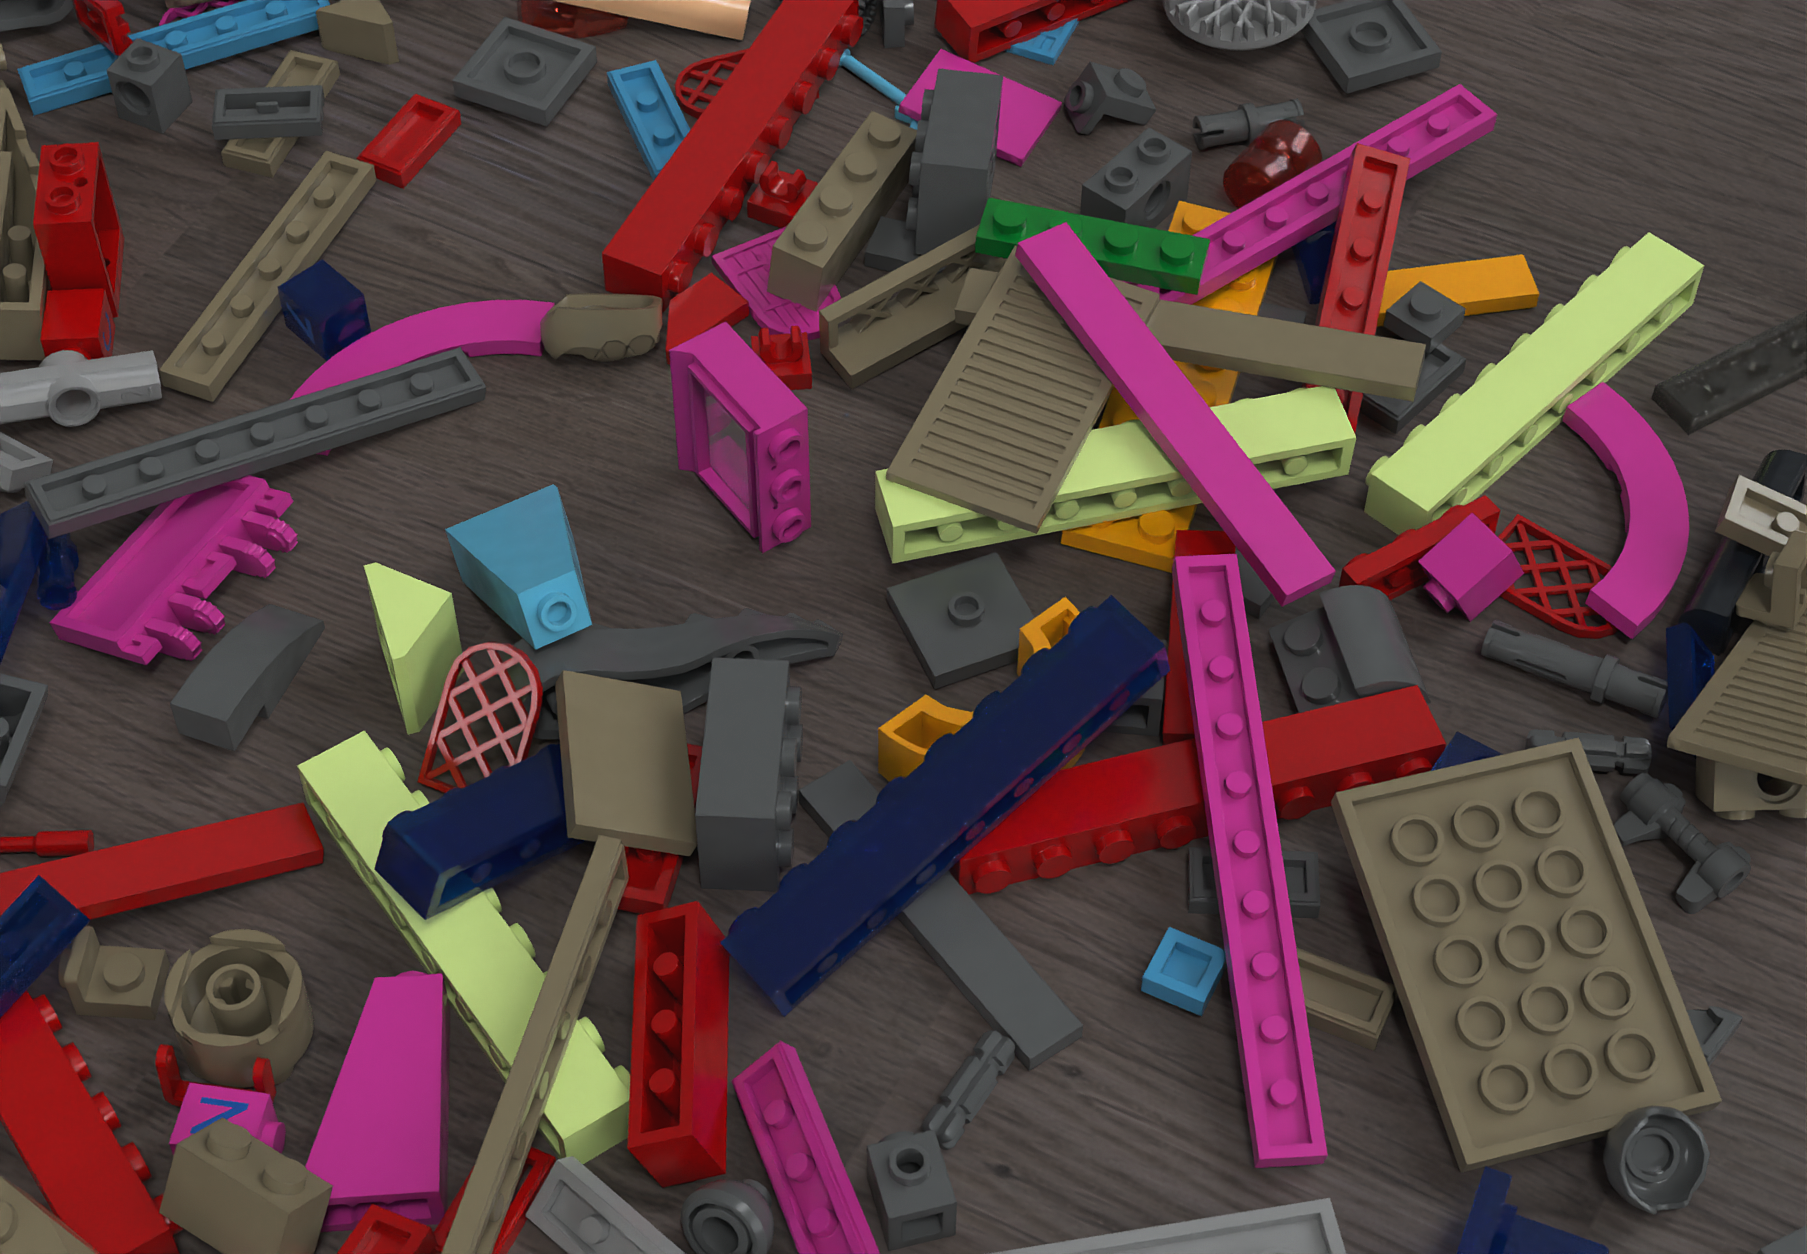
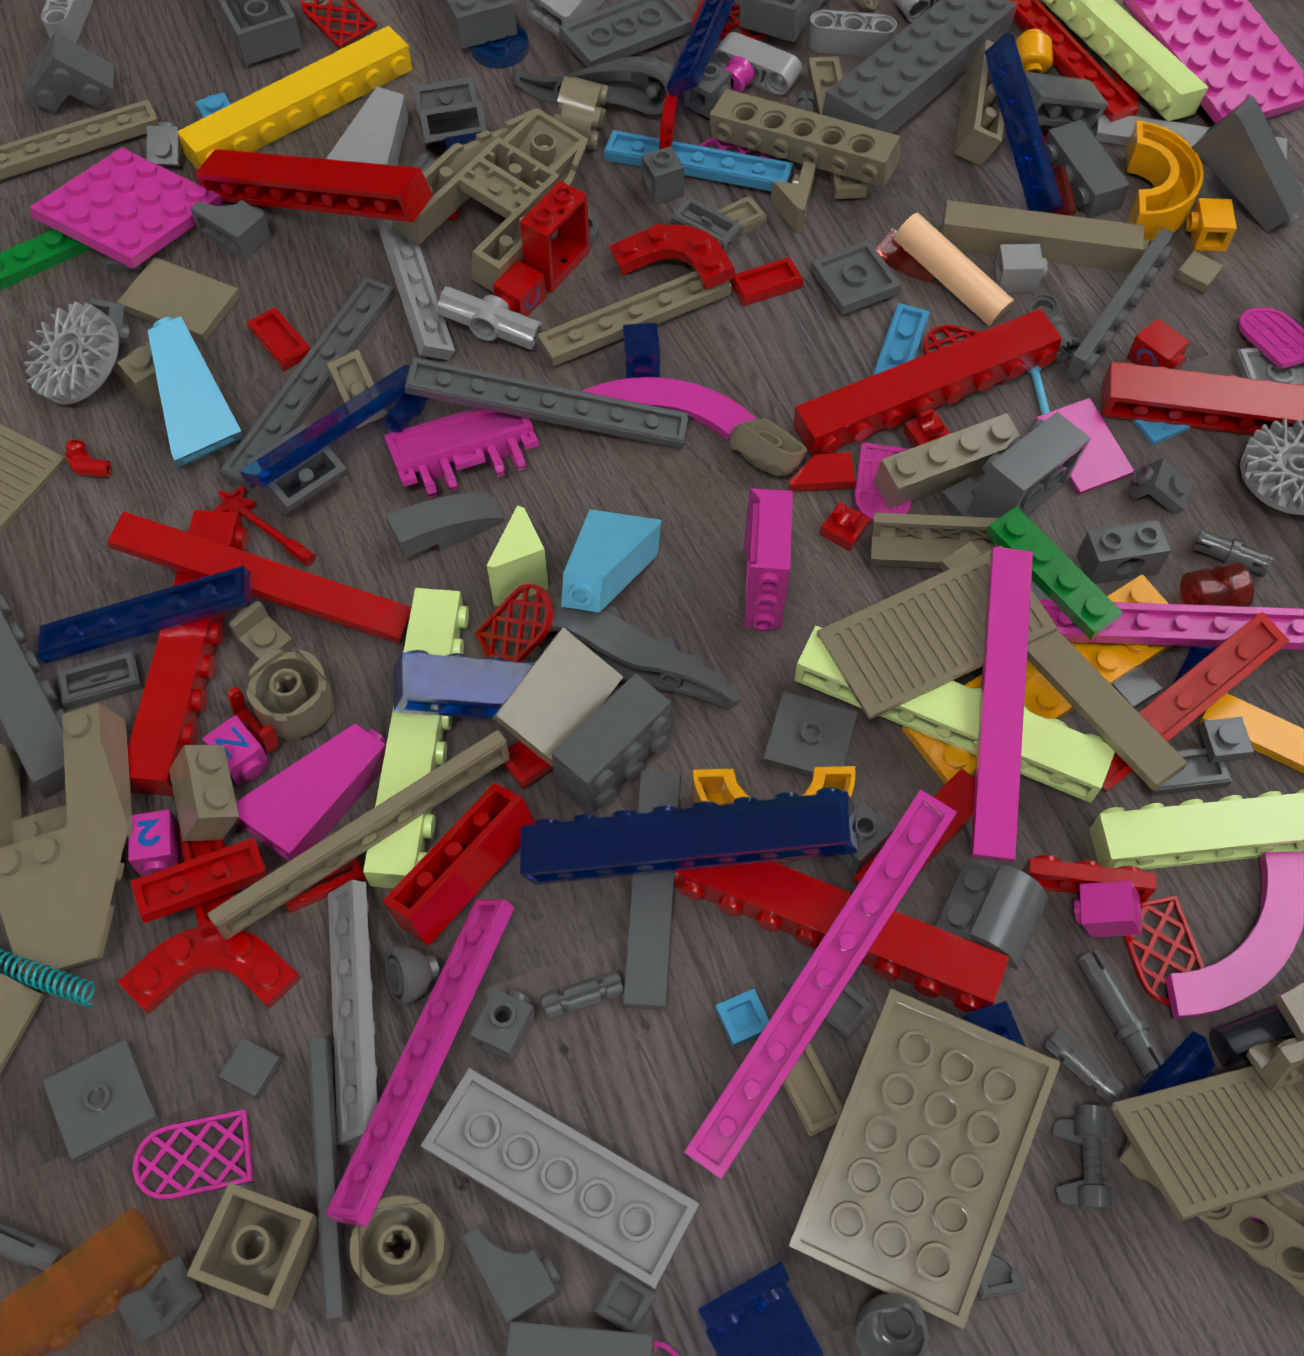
camera: 40 degrees right, 10 degrees up
none -> red plate [609,224,736,290]

